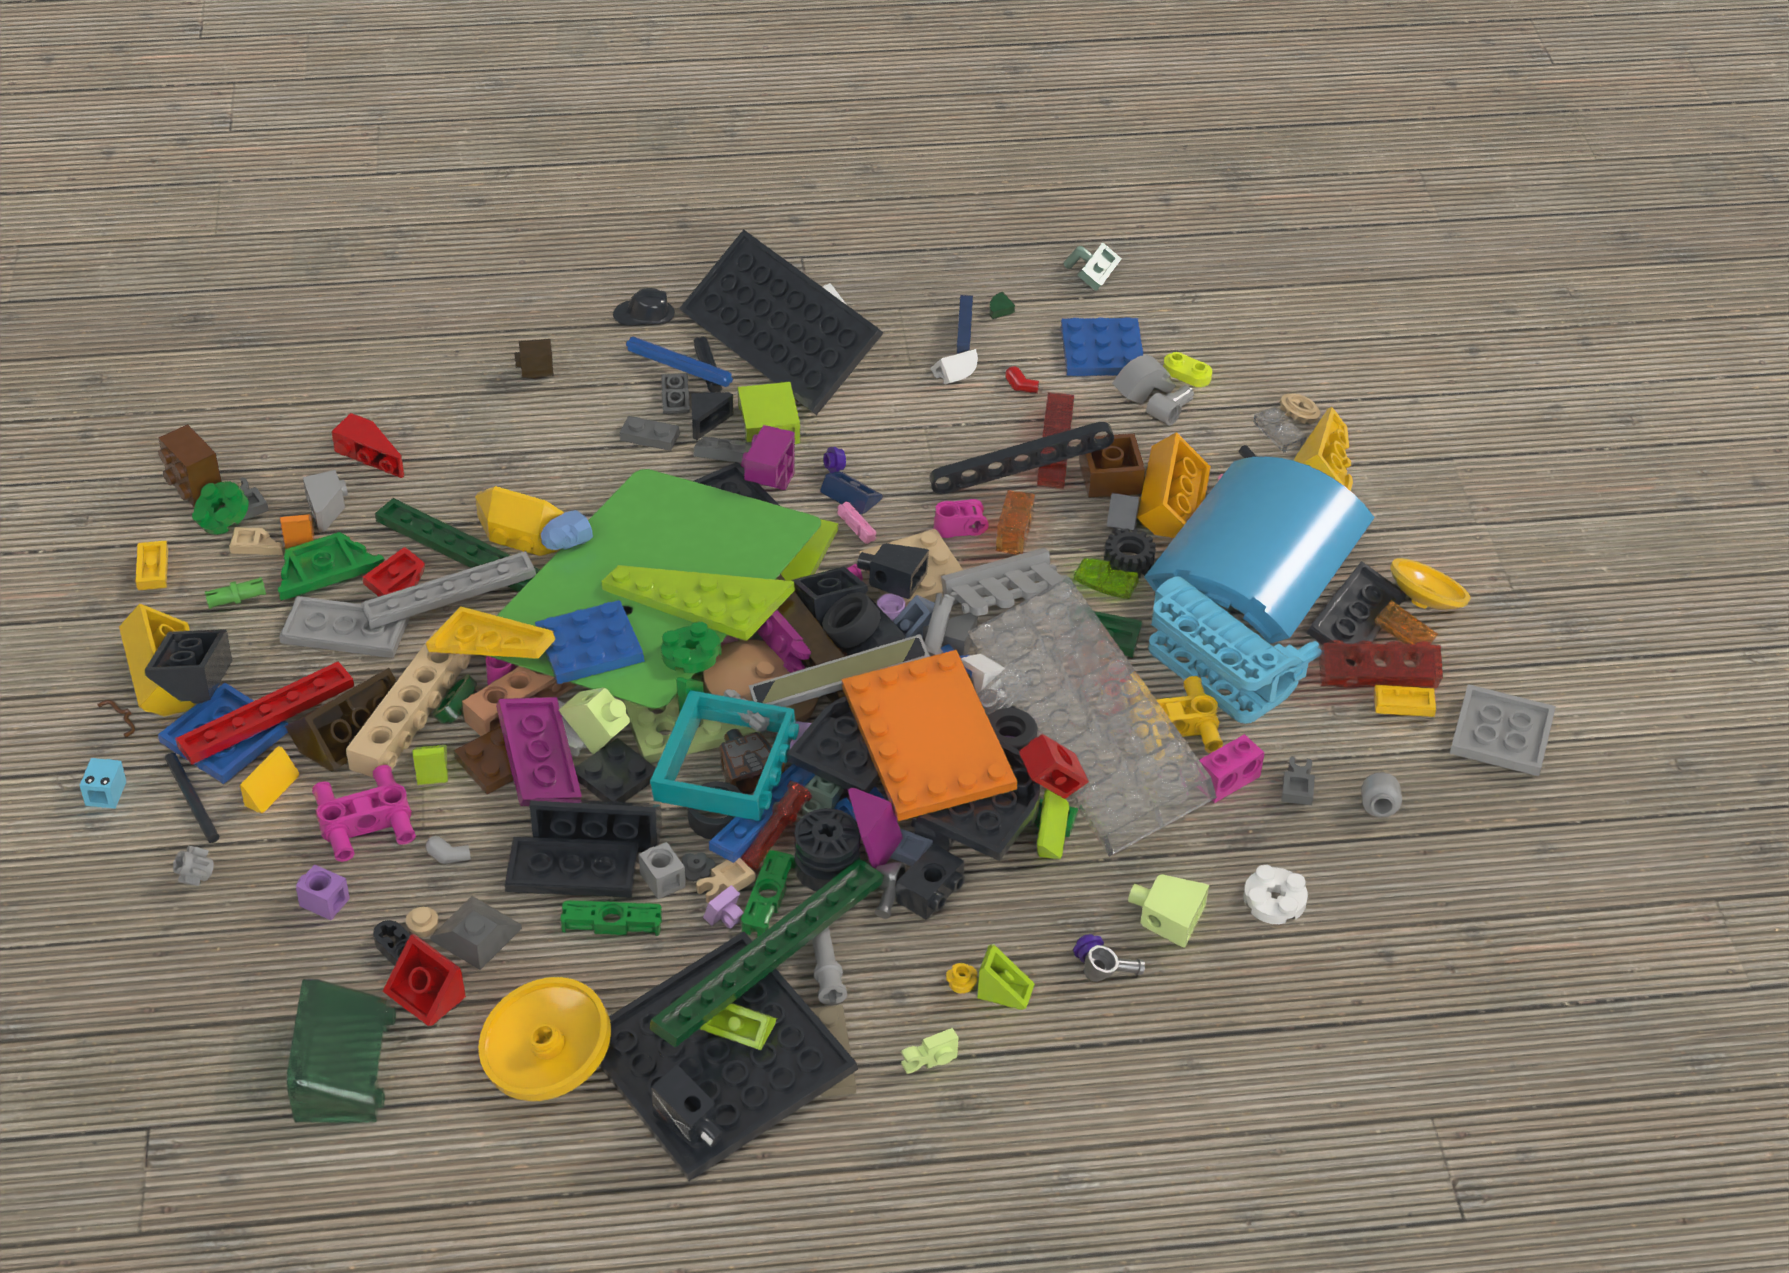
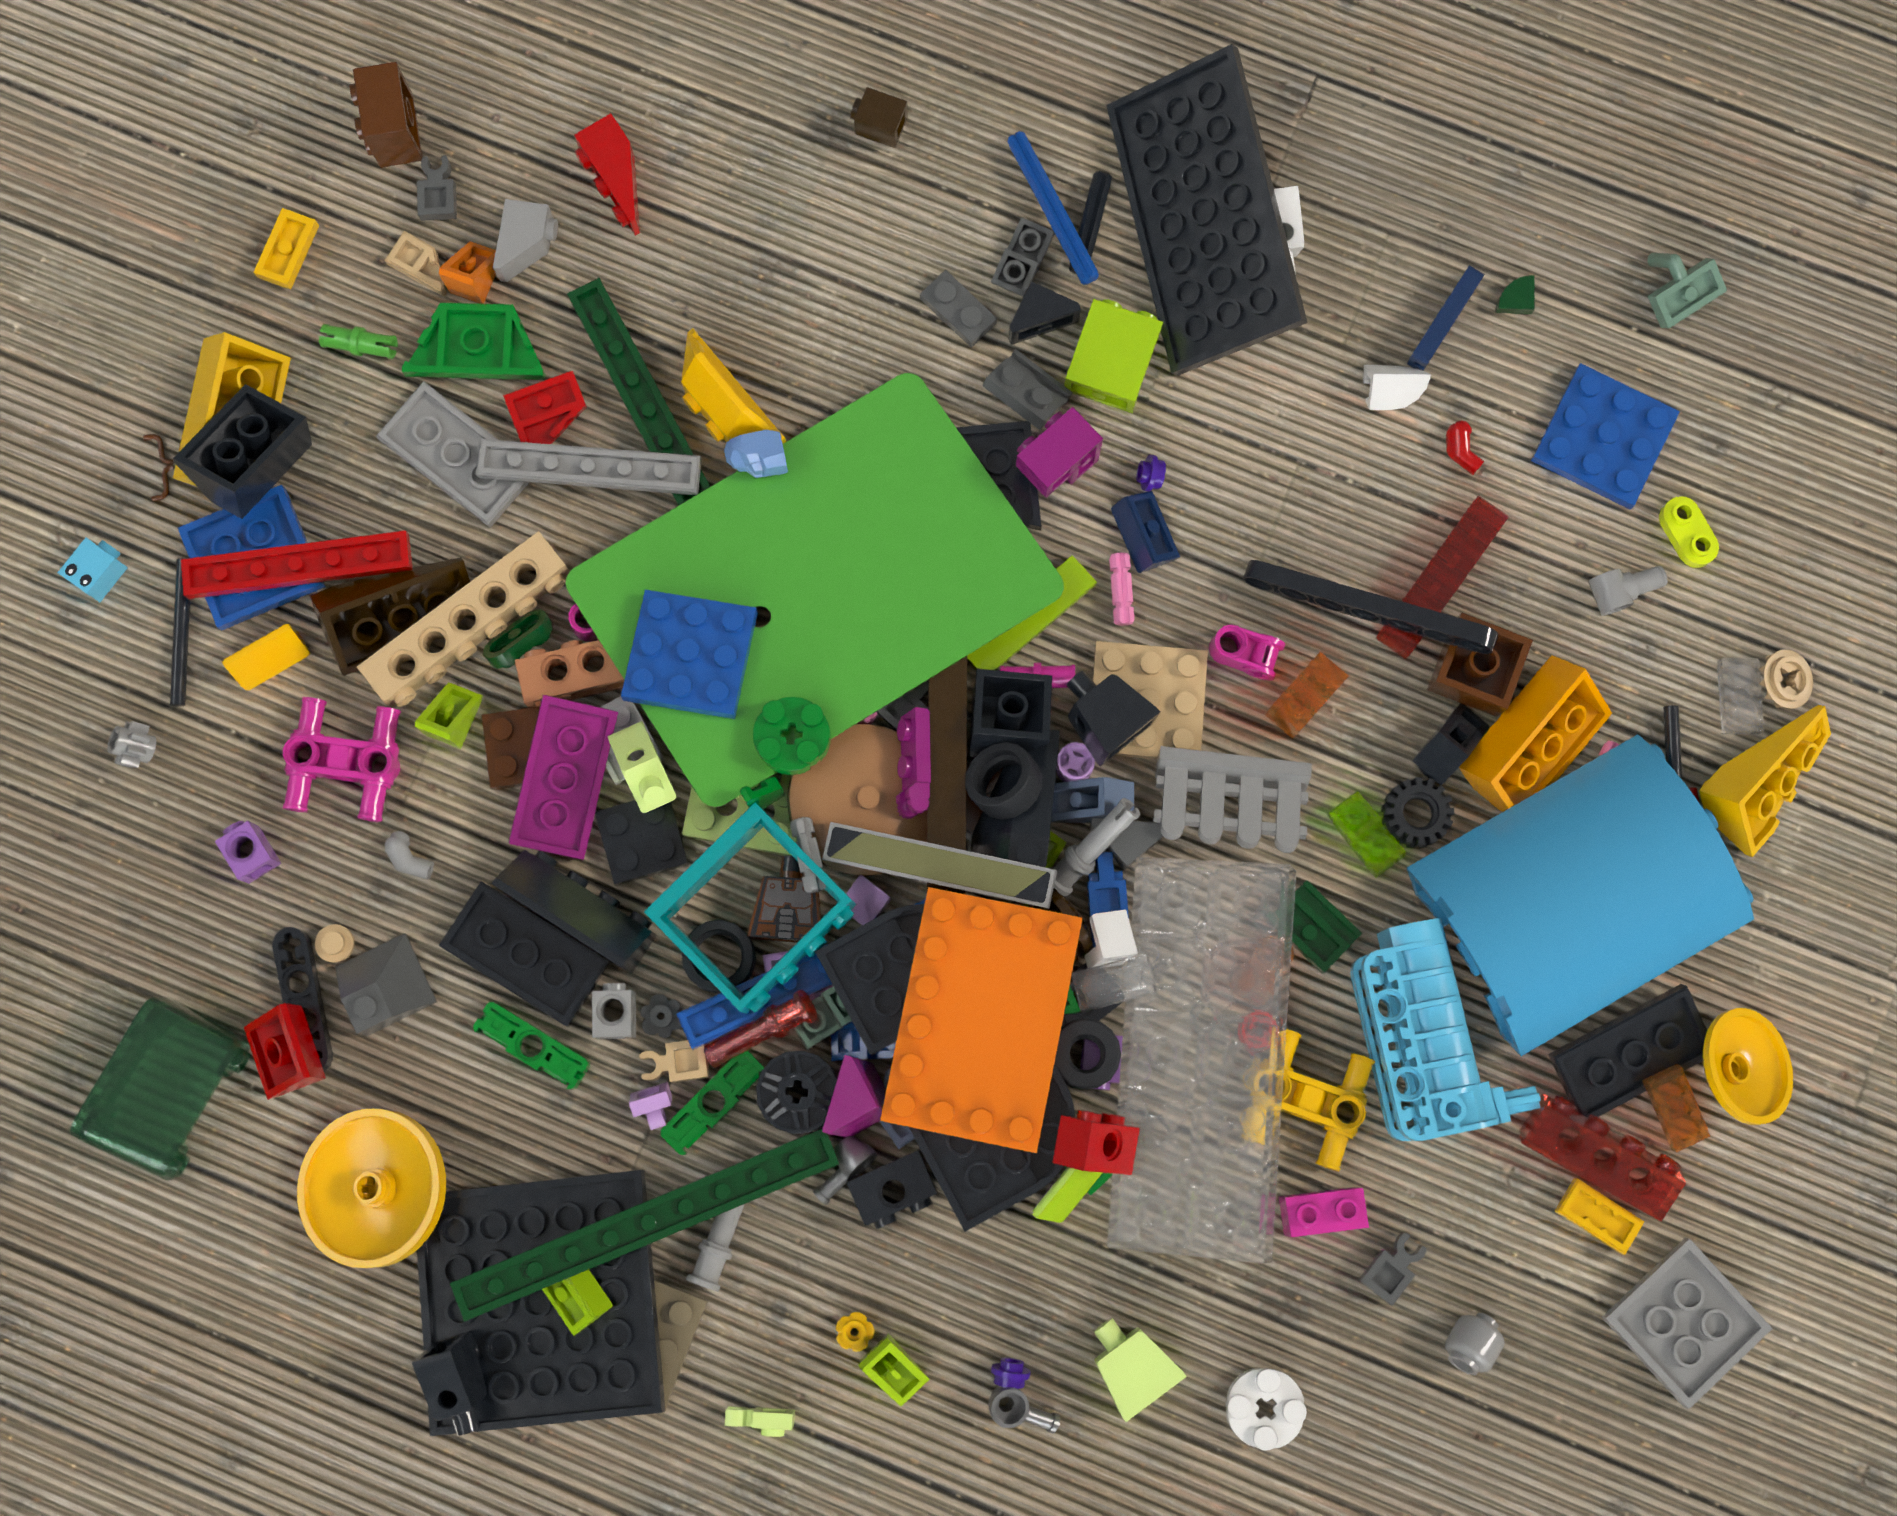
camera: 30 degrees right, 35 degrees up
green plate [192,481,249,535] -> none
yellow wing [425,606,556,659] -> none
lime wing [601,565,795,641] -> none
black piece [613,288,675,326] -> none
light grey brick [1112,355,1176,404] -> none

